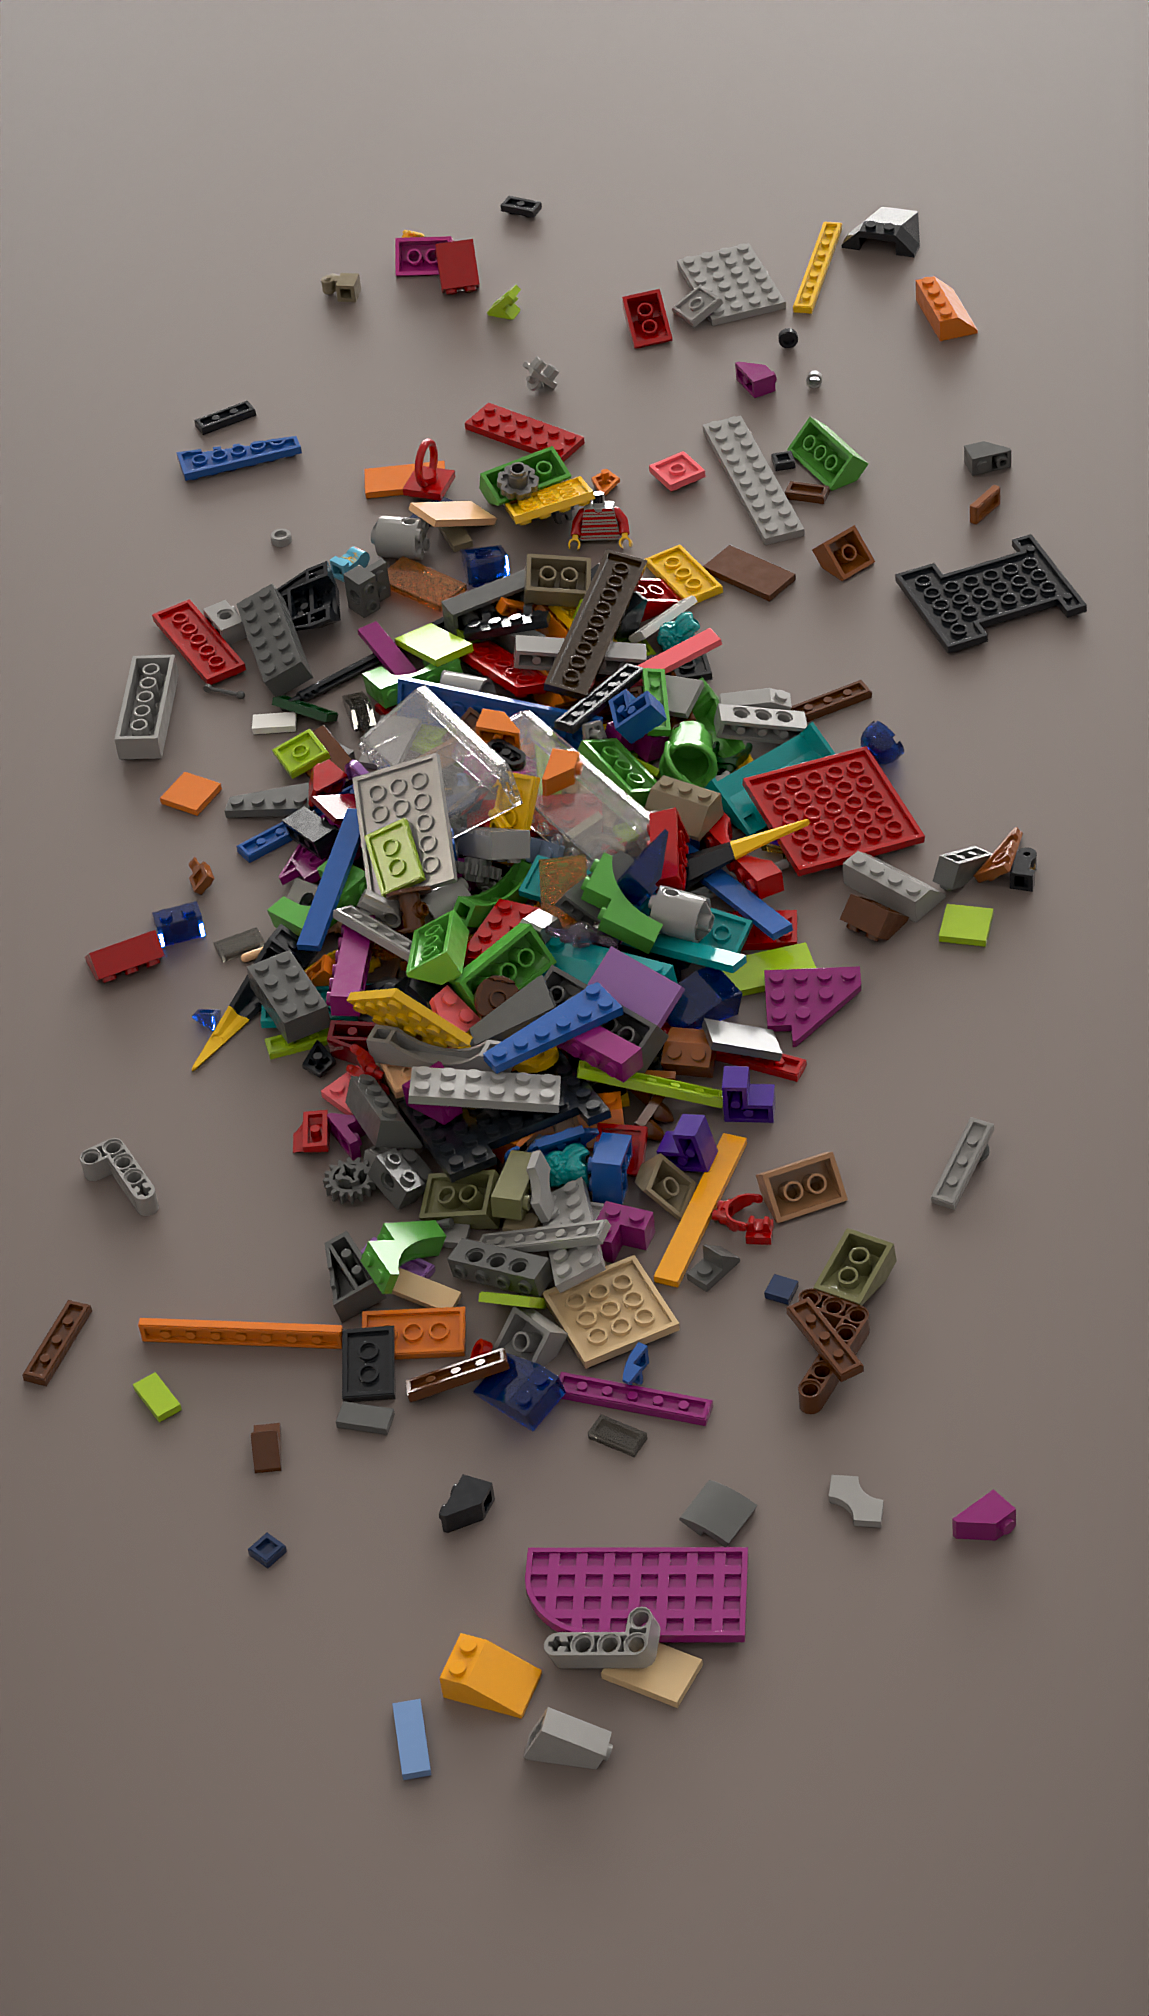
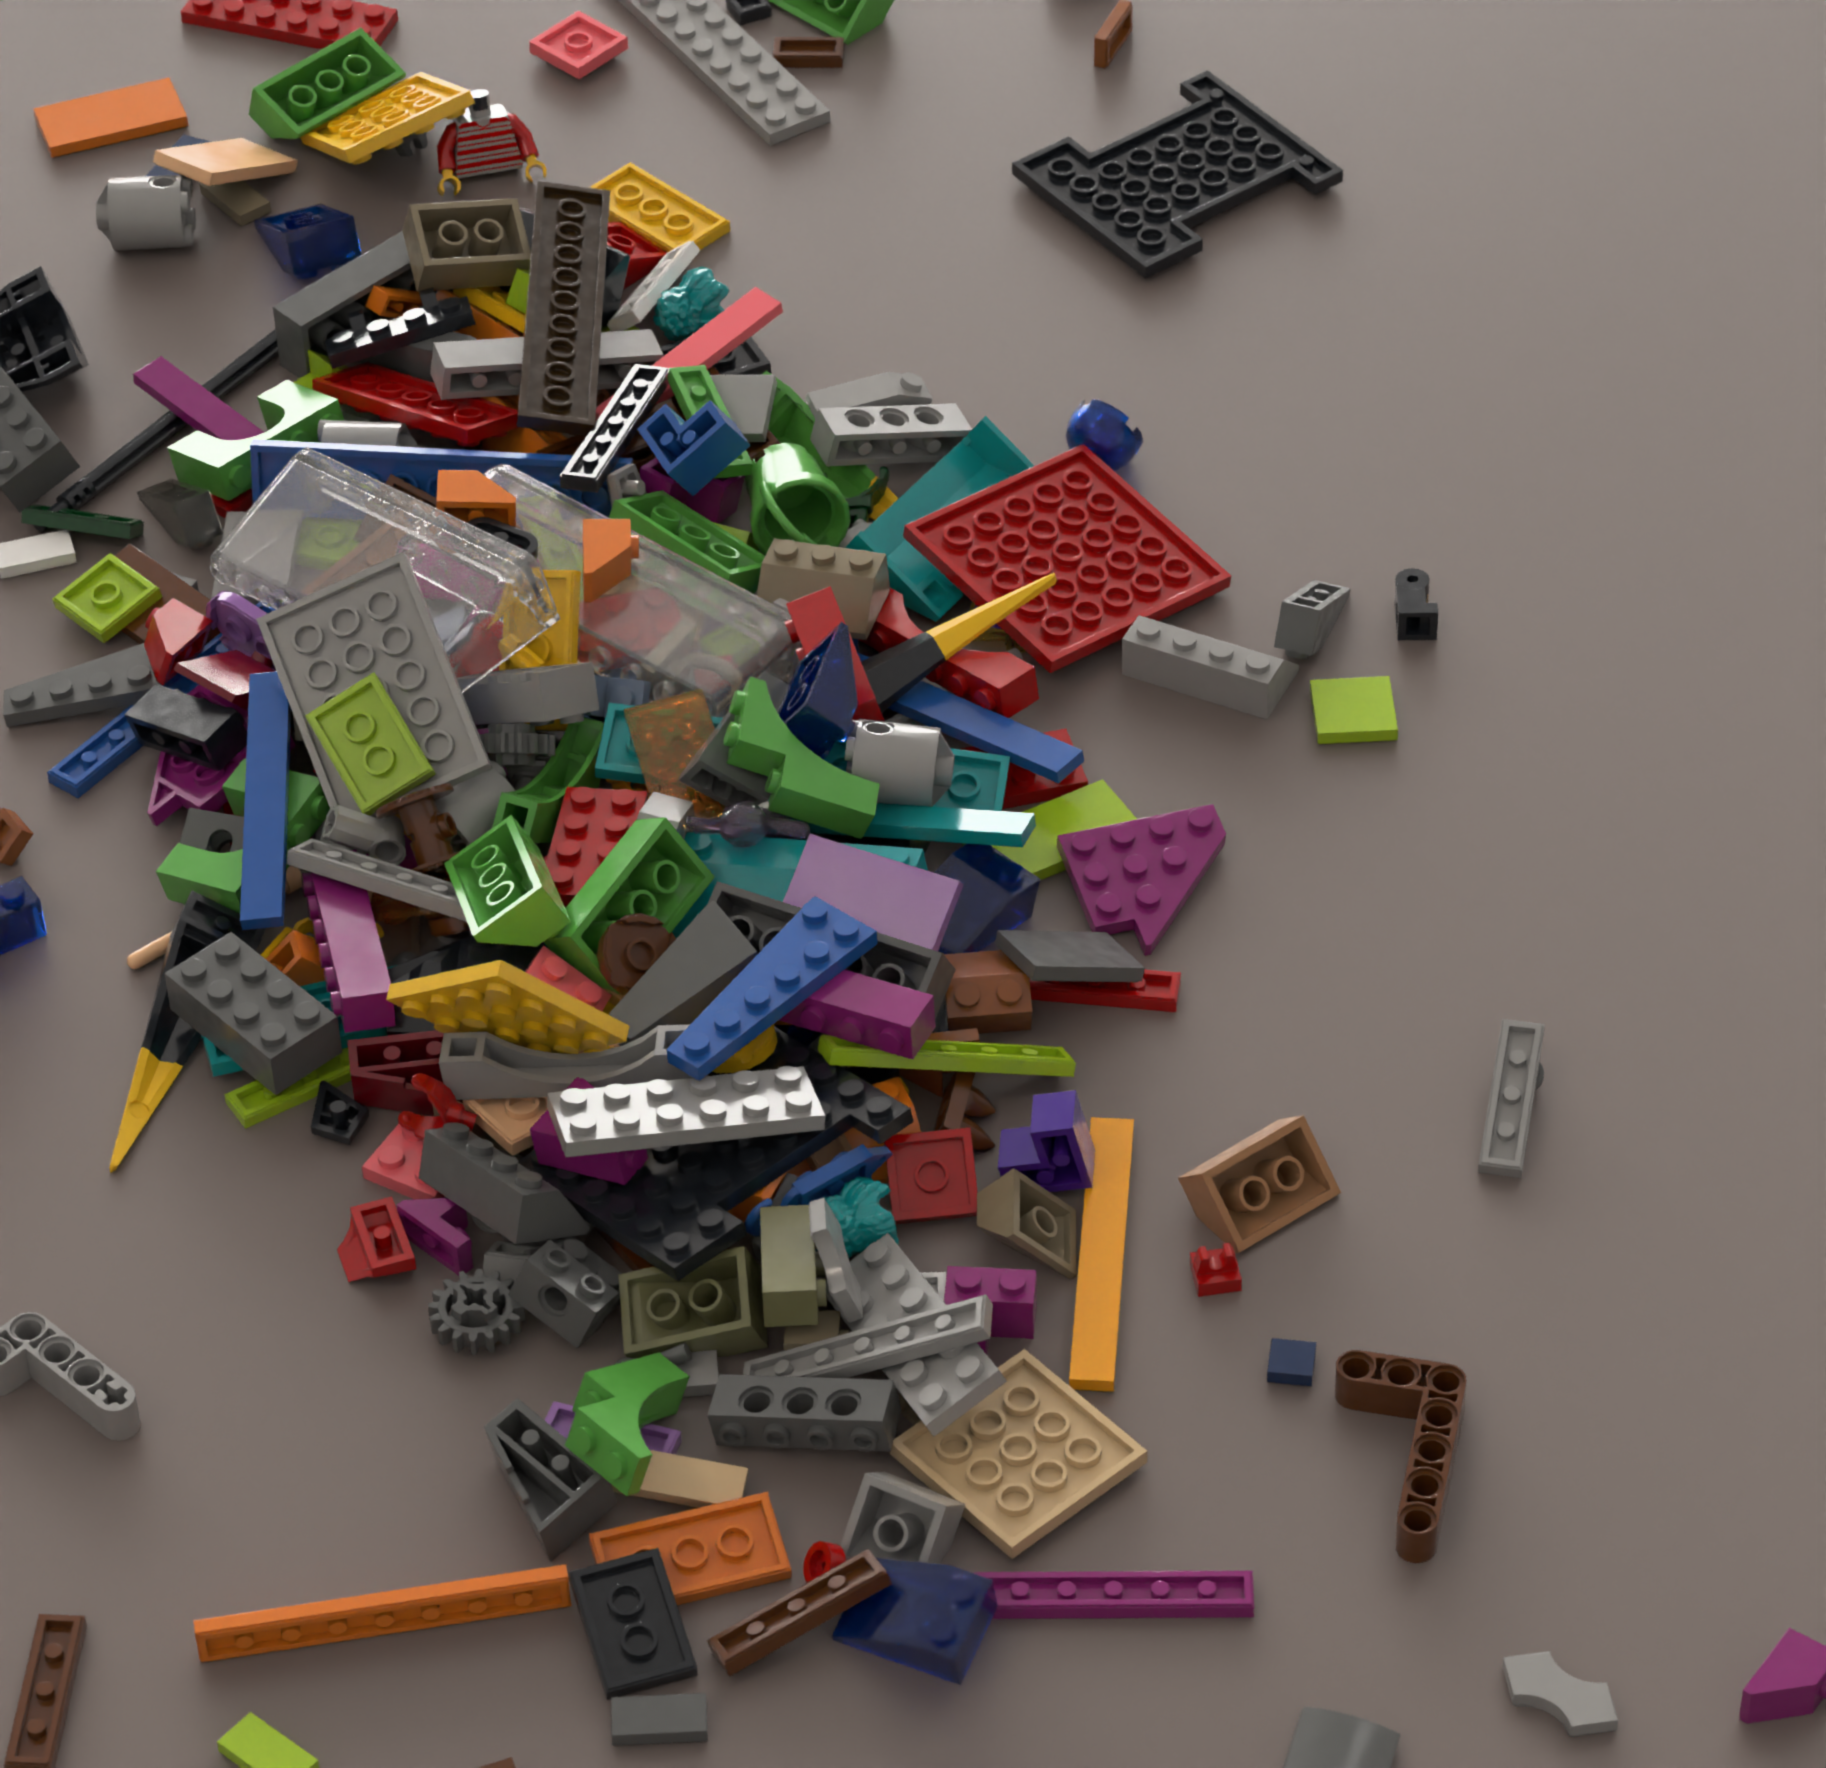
camera: 20 degrees left, 0 degrees up
clear blue slope [192,1009,221,1031] -> none
clear smoke tile [214,927,265,962] -> none
medium azure leg [330,546,370,583] -> none
dark grey brick [343,559,391,618] -> none
clear orange tile [388,556,467,612] -> none
tile [394,623,474,667] -> none
red tile [403,438,456,501] -> none
lime tile [478,1291,546,1309] -> none
flat silver plant [497,462,539,501] -> none
blue brick [587,1132,633,1205] -> none
clear smoke tile [588,1414,648,1457] -> none
orange piece [591,469,620,496] -> none
blue slope [623,1342,649,1385] -> none
dark grey slope [687,1244,740,1292] -> none
reddish brown tile [703,545,796,602] -> none
red helmet [711,1193,763,1232] -> none
dark purple brick [722,1066,776,1123] -> none
reddish brown tile [786,1297,864,1382] -> none
reddish brown tile [791,680,872,722] -> none
dark orange slope [812,525,875,581] -> none
olive slope [813,1228,897,1306] -> none
reddish brown slope [840,894,909,942] -> none
dark orange wing [974,827,1023,883] -> none

